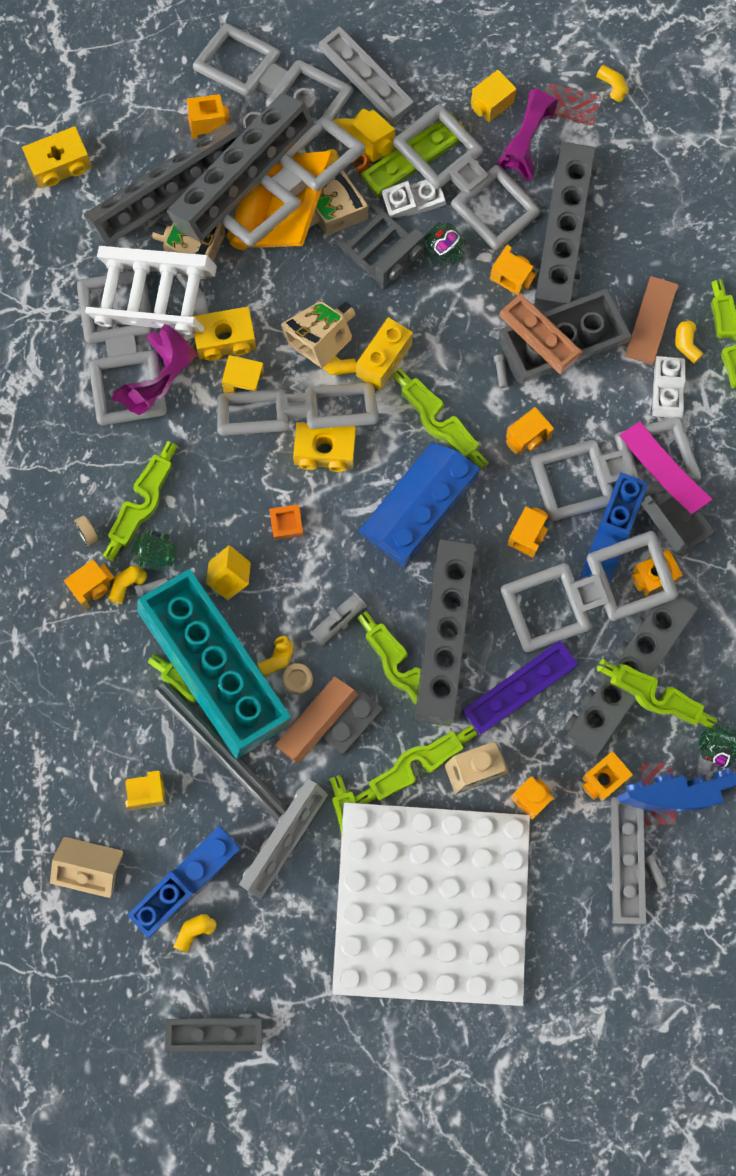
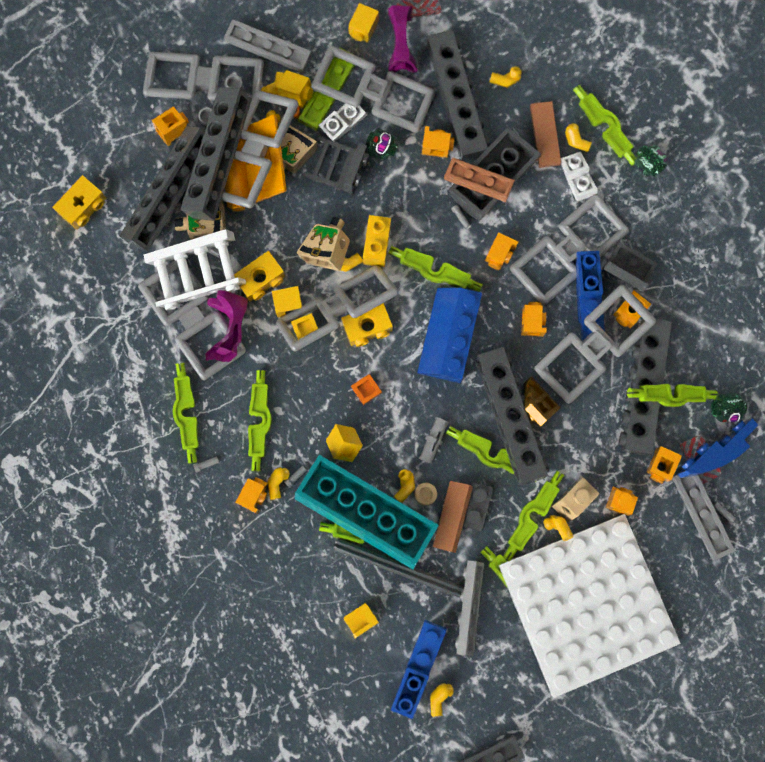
camera: 25 degrees left, 5 degrees up
tan panel [50,837,123,898] -> none
tan tile [74,515,98,546] -> none
clear green head [131,530,178,572] -> none
dark purple plate [462,641,578,737] -> none
dark pink sticker [619,421,713,514] -> none
none -> lime piece [173,363,199,464]
none -> light grey piece [193,456,219,472]
none -> yellow panel [291,313,318,340]
none -> yellow arm [489,66,522,87]
none -> pearl gold wing [524,376,561,426]
none -> yellow arm [543,515,574,541]

